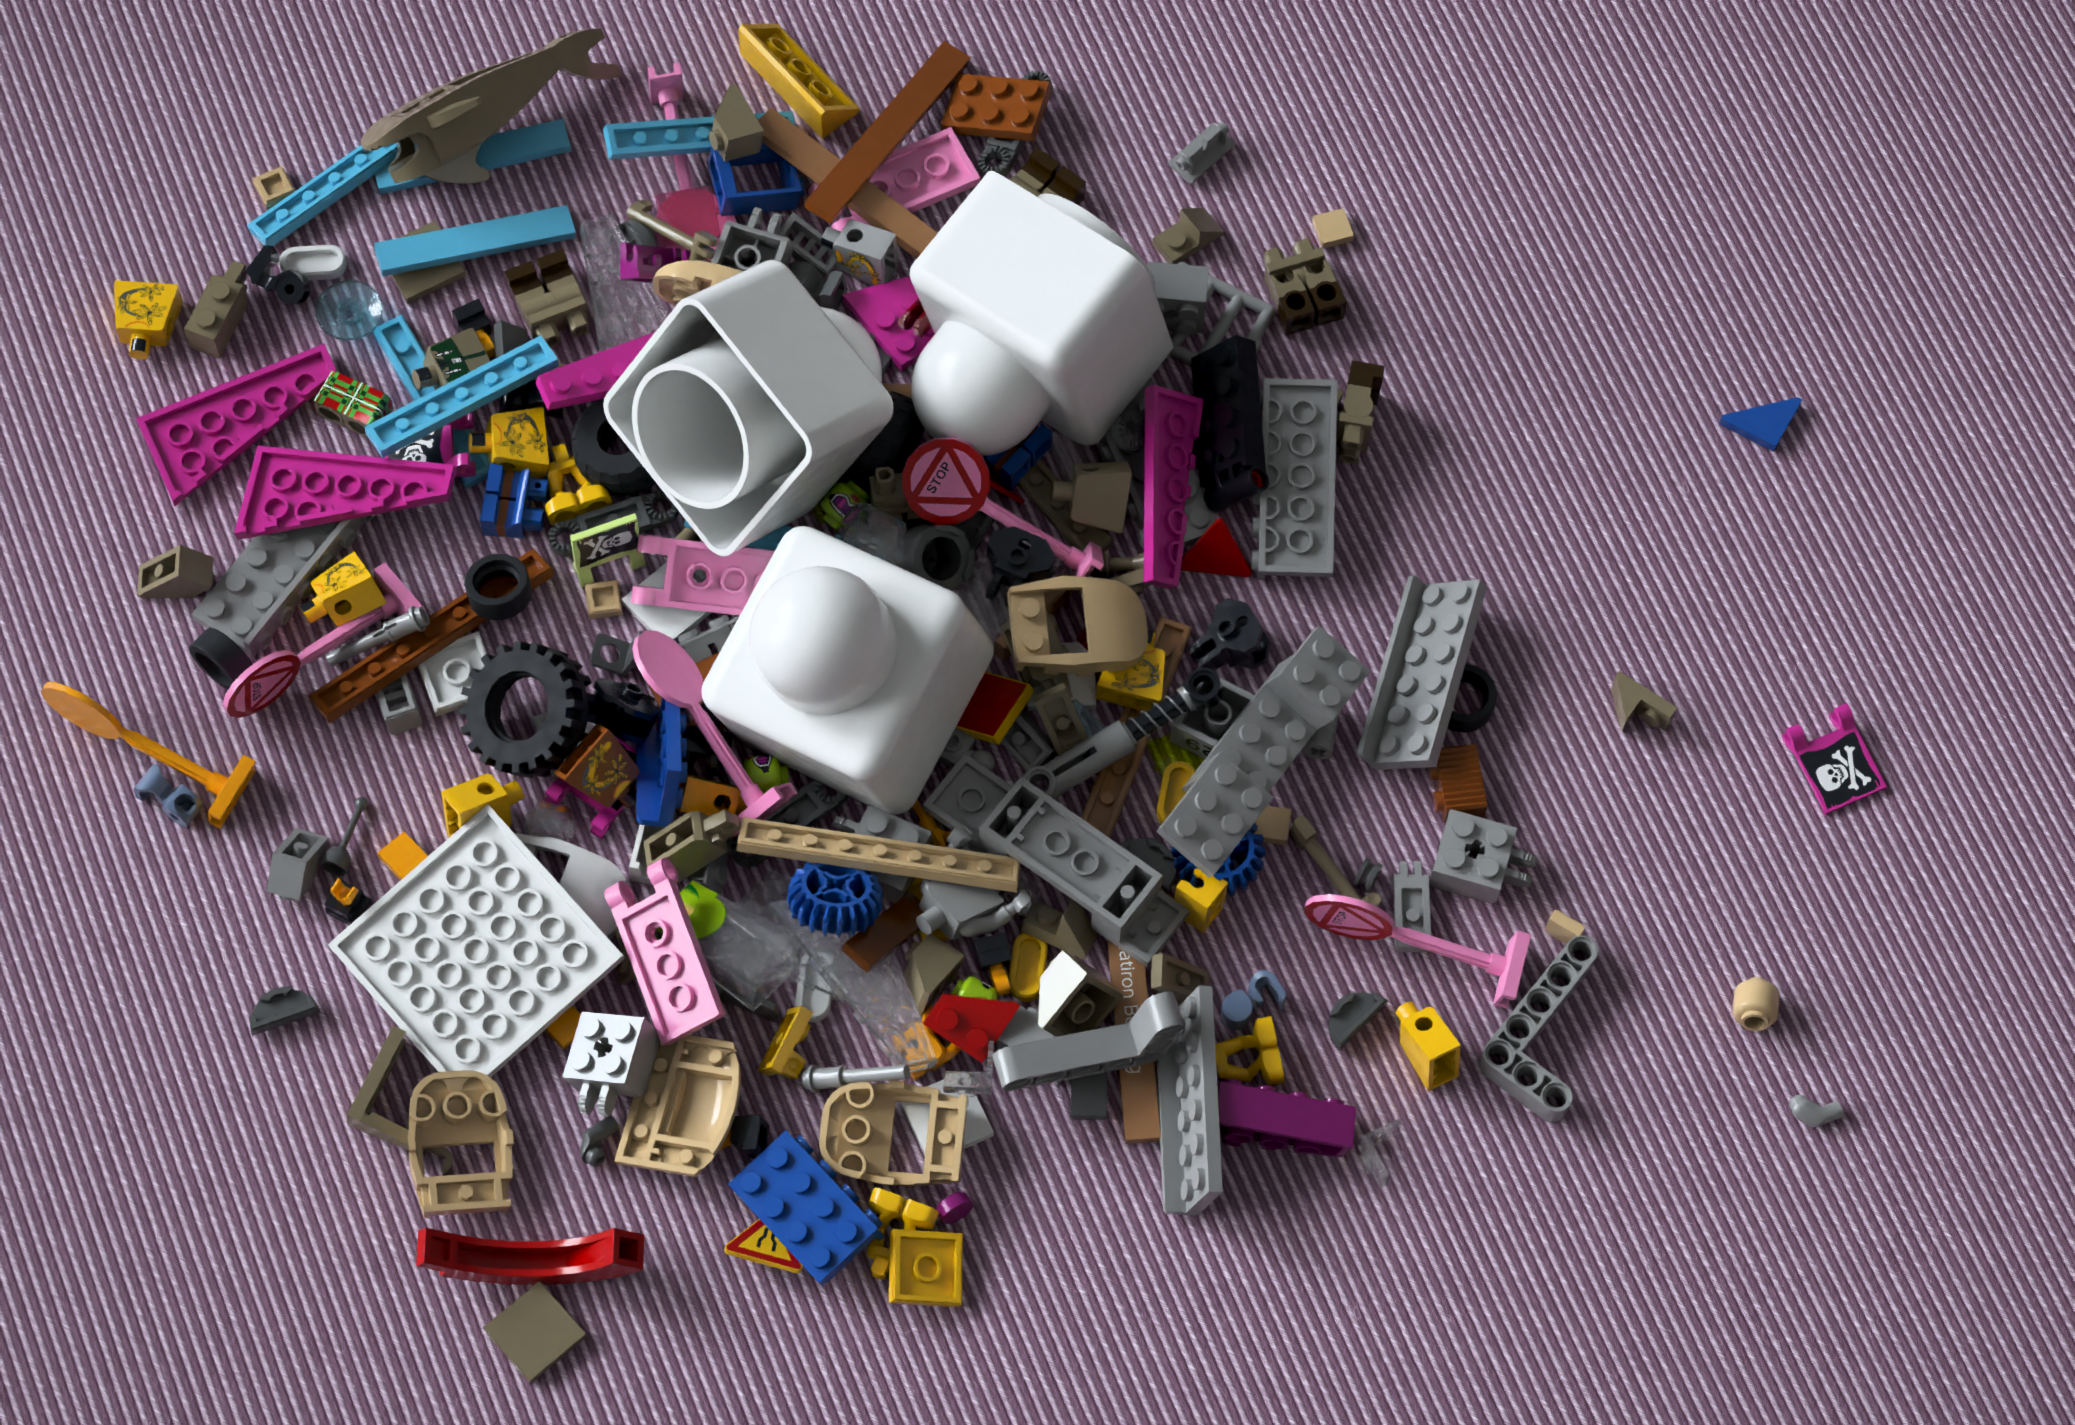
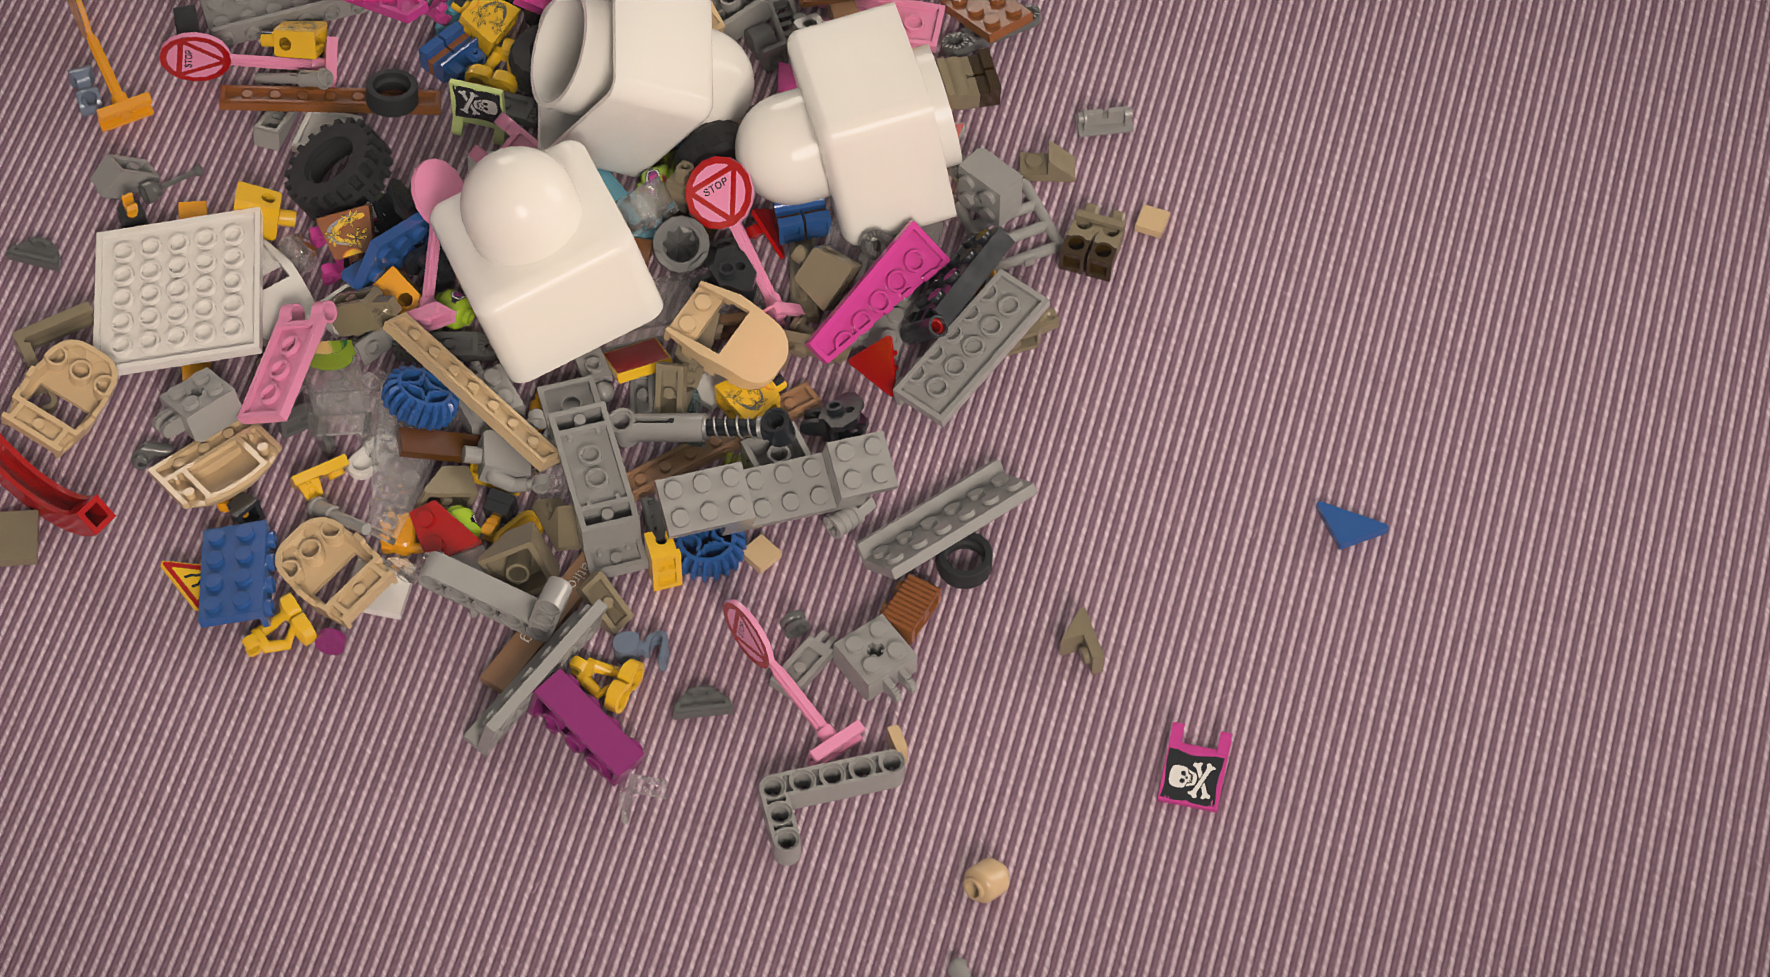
camera: 40 degrees right, 10 degrees down
tan tile [585,580,623,619] -> none
yellow tile [889,1229,963,1307] -> none
dark grey tile [1070,1072,1107,1120] -> none
dark tan hinge [1290,816,1381,907] -> none
dark tan hips [1336,360,1385,464] -> none
yellow torso [1396,1001,1461,1092] -> none

